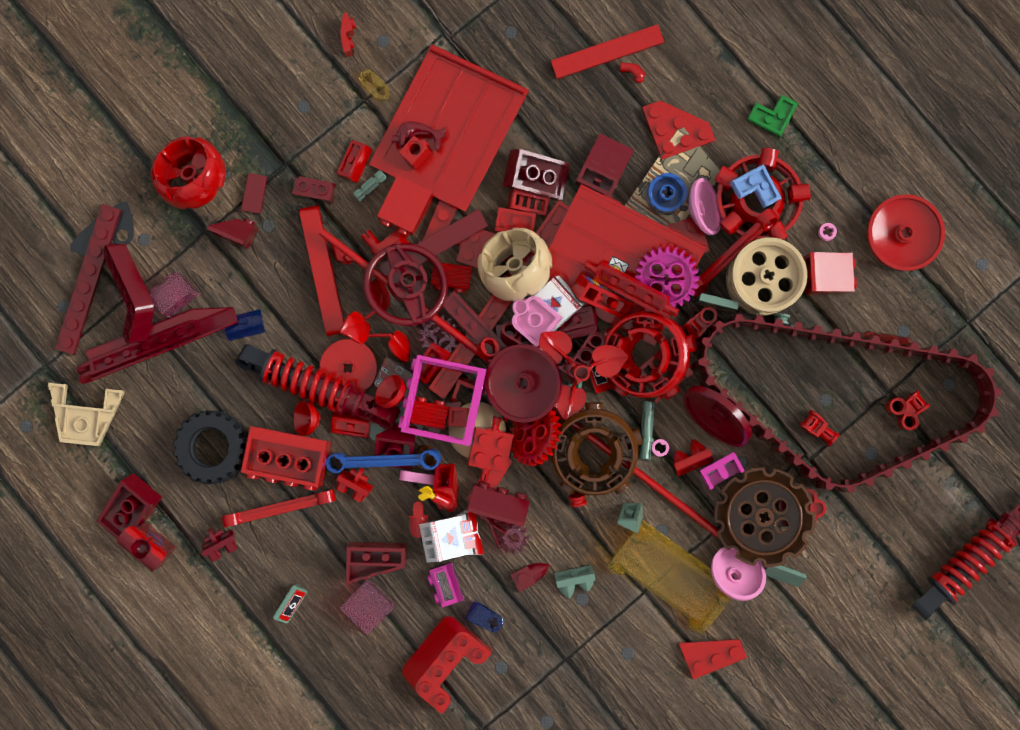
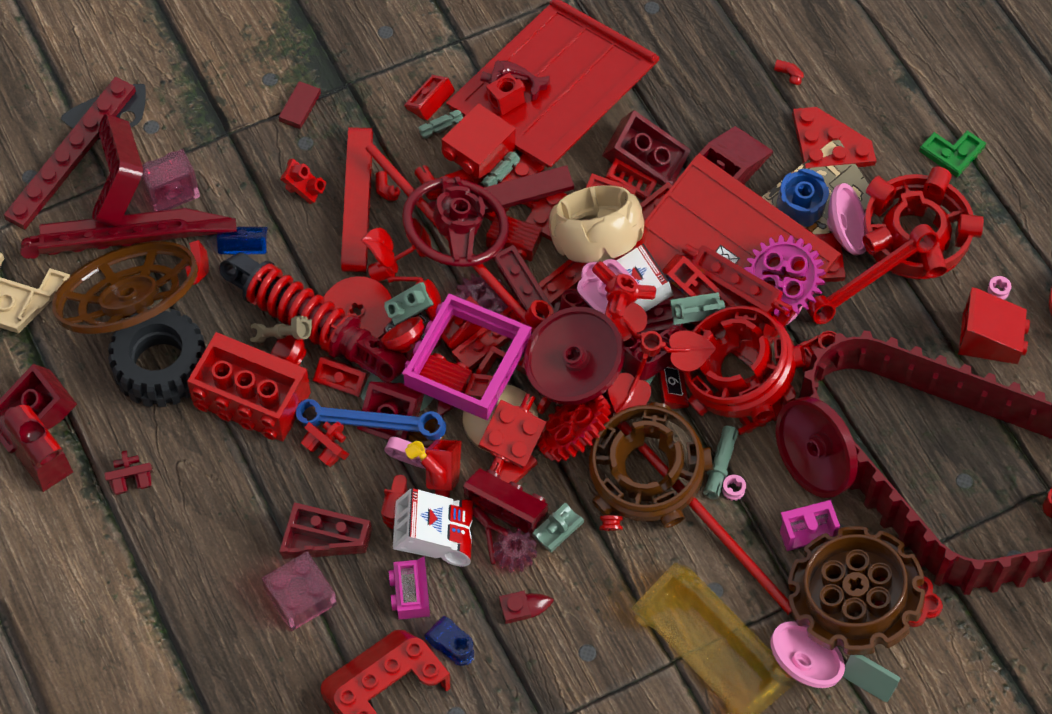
camera: 10 degrees right, 25 degrees down
red wheel [151,136,226,209] -> none
dark red slope [207,218,258,249] -> none
red piece [221,489,336,528] -> none
slope [273,584,308,623] -> none
dark red window [292,176,336,205] -> none
clear yellow beam [359,69,390,102] -> none
red tile [551,24,664,80] -> none
sand green tile [554,565,595,599] -> none
sand green slope [618,503,643,533] -> none
red tile [673,439,713,477] -> none
sand green tile [695,293,739,313] -> none
tan wheel [726,238,807,316] -> none
medium blue tile [729,164,782,208] -> none
red connector [799,409,840,447] -> none
none -> reddish brown dish [52,241,198,334]
none -> red slope [185,240,209,285]
none -> dark tan piece [250,316,312,343]
none -> red hips [280,159,326,204]
none -> sand green hips [384,282,434,325]
none -> sand green axle [482,152,520,187]
none -> sand green hips [532,503,584,553]
none -> red bush [592,261,656,320]
none -> sand green hinge [670,292,725,325]

